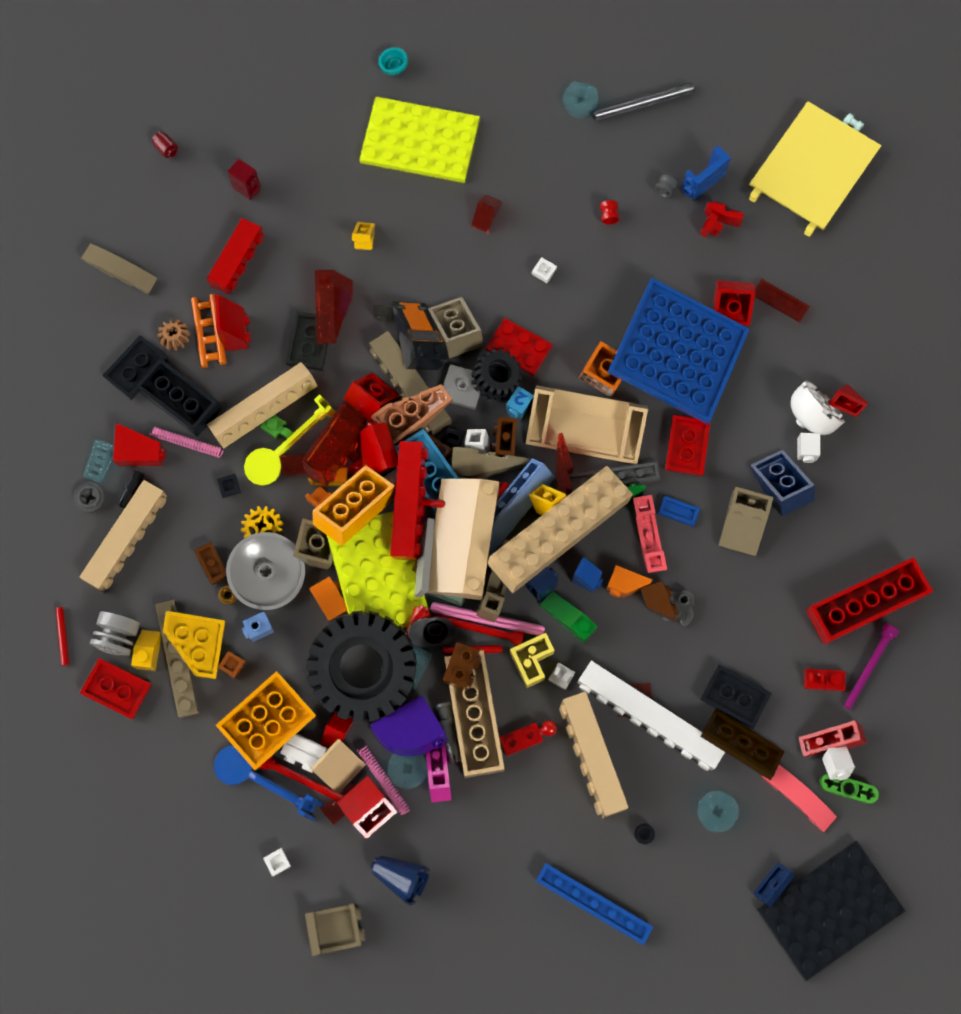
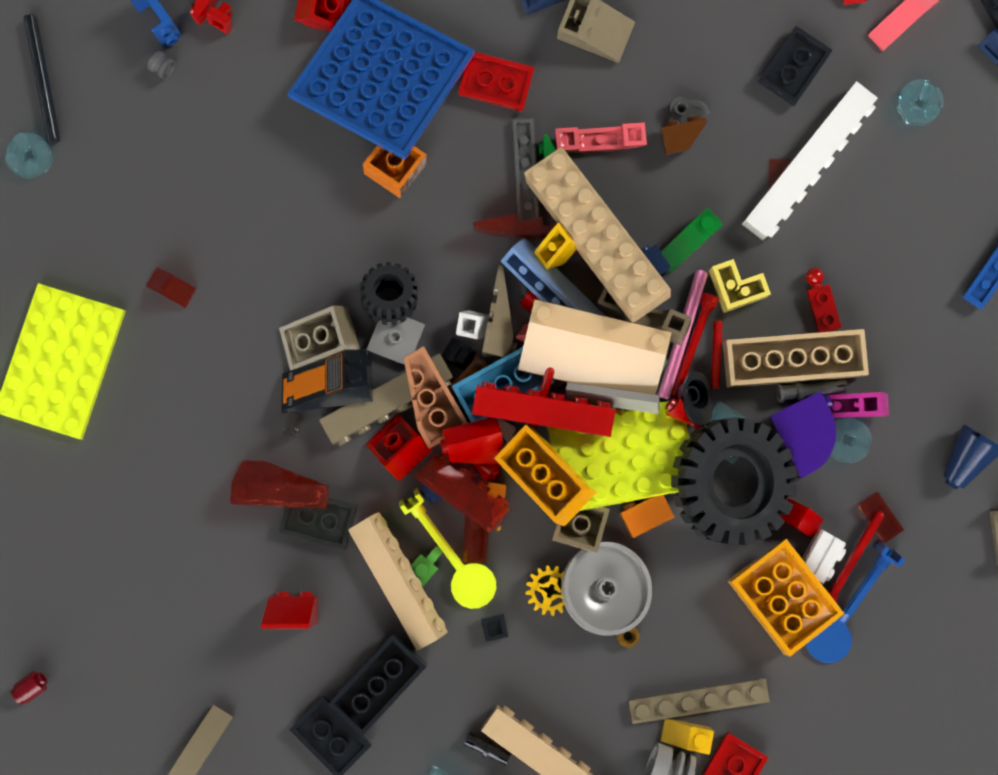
camera: 85 degrees left, 10 degrees up
red slope [113,424,166,466] -> none
bright pink piece [149,426,224,458] -> none
medium nougat gear [157,319,190,351] -> none
yellow plate [162,611,225,679] -> none
orange bar [191,294,227,368] -> none
reddish brown plate [194,542,227,585] -> none
red brick [206,218,264,295] -> none
dark orange plate [217,651,246,678] -> none
dark red brick [227,158,261,200] -> none
medium blue brick [242,612,274,642] -> none
white plate [263,848,291,877] -> none
orange panel [305,487,331,508] -> none
tan tile [310,739,366,793] -> none
red slope [337,776,397,839] -> none
yellow slope [352,222,375,250] -> none
bright pink piece [357,746,410,815] -> none
reddish brown brick [443,642,482,691] -> none
red plate [486,318,553,377] -> none
reddish brown brick [492,417,517,457] -> none
dark azure brick [506,386,534,420] -> none
tan slope [526,386,648,464] -> none
white plate [532,257,557,283] -> none
white tile [548,662,575,690] -> none
tan brick [559,691,629,818] -> none
blue slope [572,557,604,593] -> none
red wheel [600,200,620,225] -> none
orange slope [606,565,652,598] -> none
black plate [634,824,655,845] -> none
blue tile [658,495,700,527] -> none
dark brown tile [700,708,784,780] -> none

